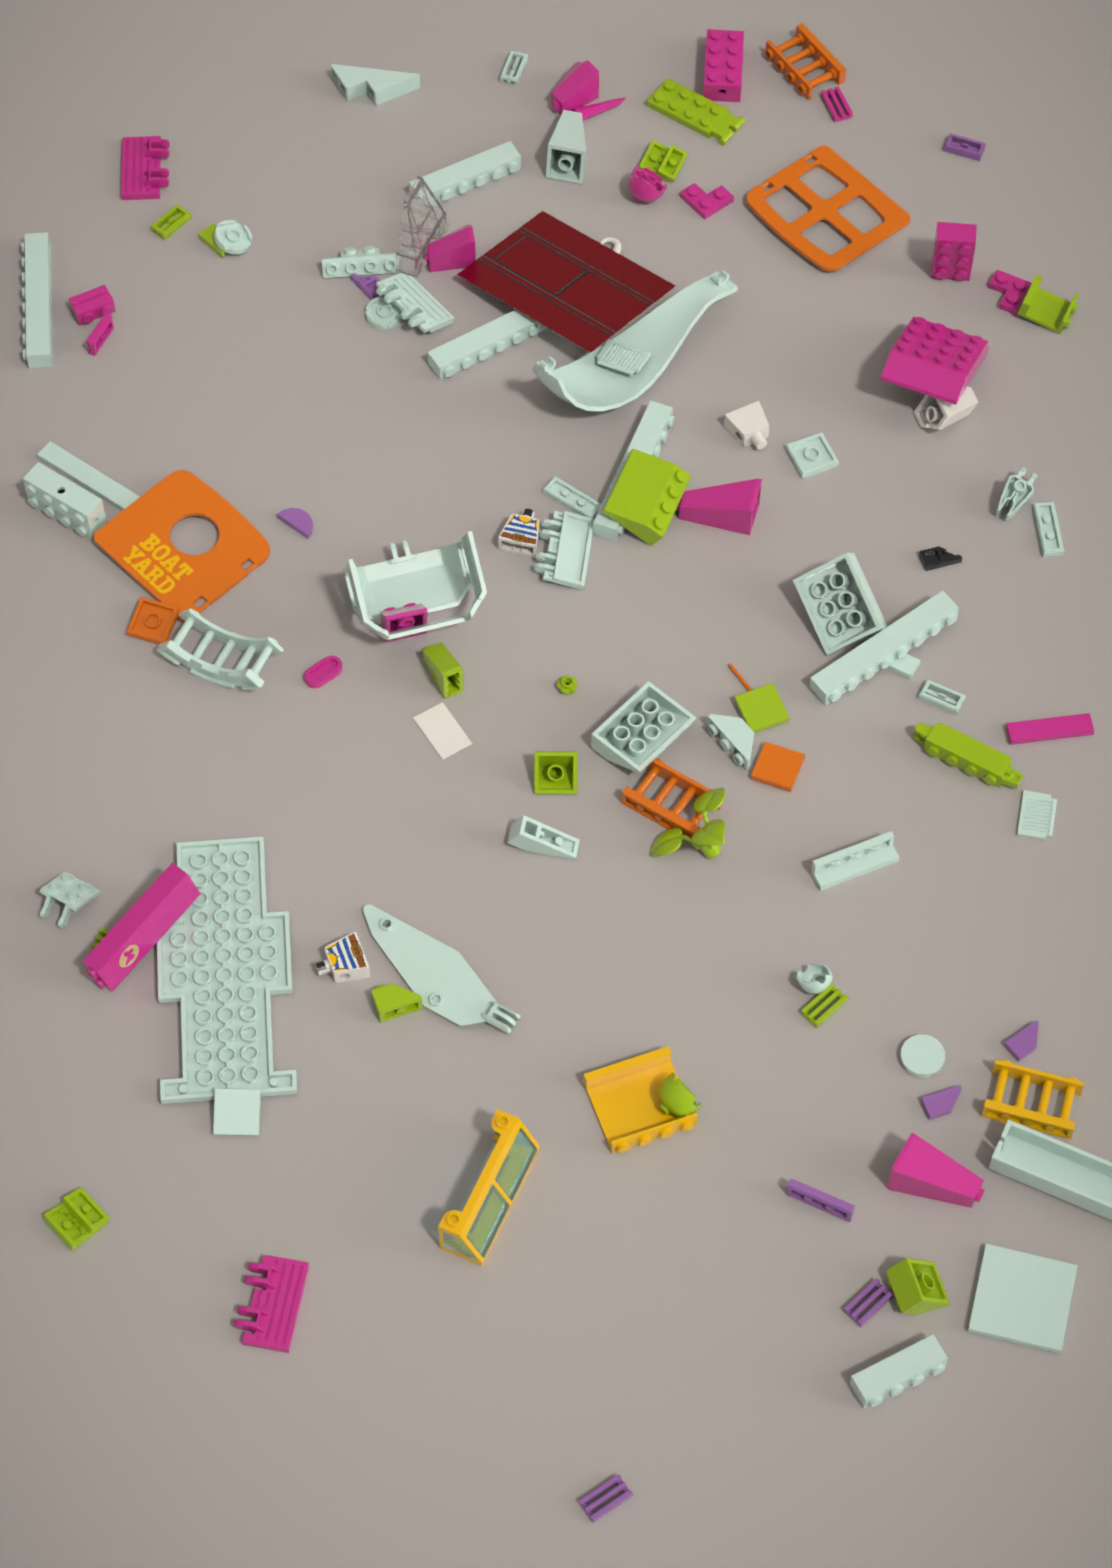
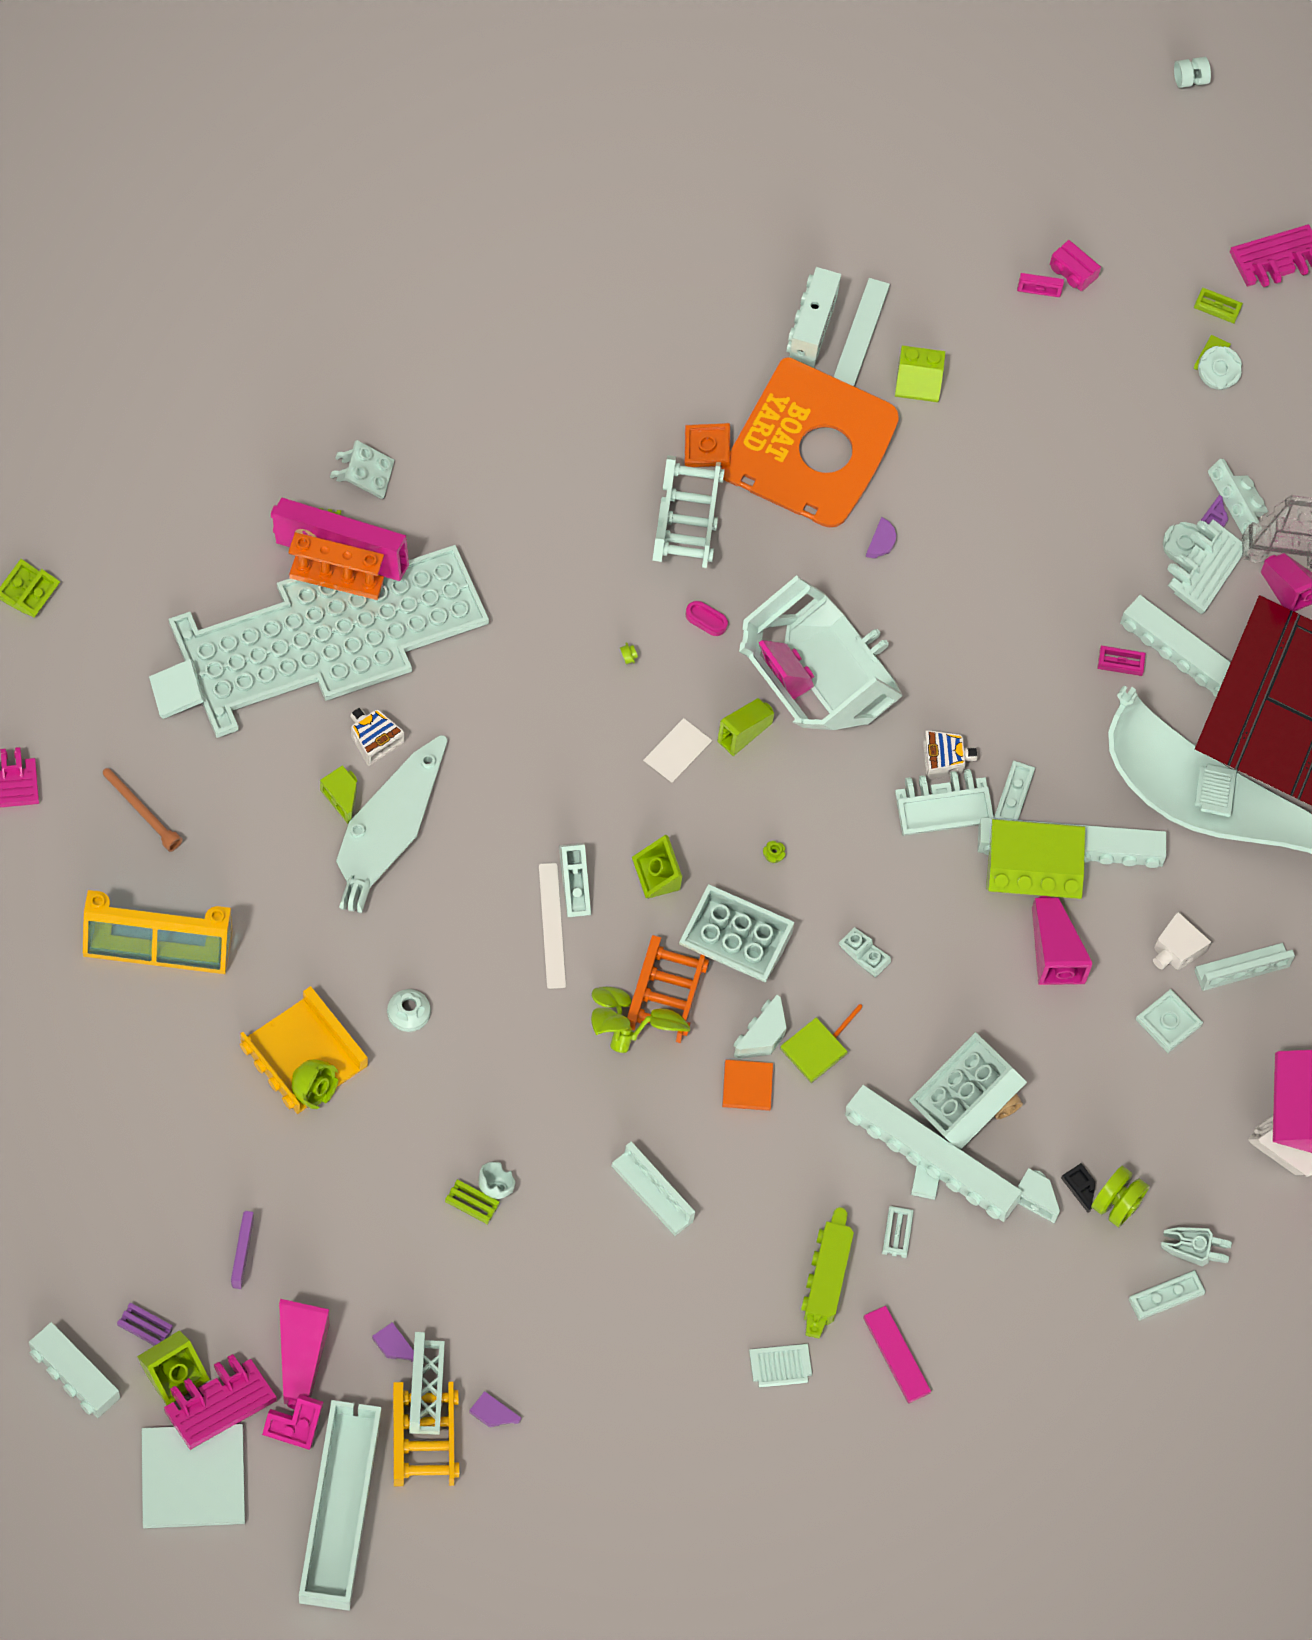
camera: 65 degrees right, 5 degrees up
light aqua brick [21,232,53,368] -> none
light aqua tile [900,1034,945,1078] -> none
none -> nougat piece [103,768,183,852]
none -> dark pink hinge [164,1354,277,1450]
none -> dark pink plate [262,1394,324,1450]
none -> orange fence [288,532,384,600]
none -> light aqua piece [387,989,431,1032]
none -> light aqua fence [409,1332,445,1435]
none -> white sticker [539,863,566,989]
none -> lime plate [620,642,638,664]
none -> light aqua slope [839,927,891,978]
none -> lime slope [895,345,946,402]
none -> light aqua slope [1017,1168,1060,1223]
none -> lime wheel [1091,1165,1150,1228]
none -> dark pink tile [1097,645,1146,676]
none -> light aqua fence [1194,943,1295,991]

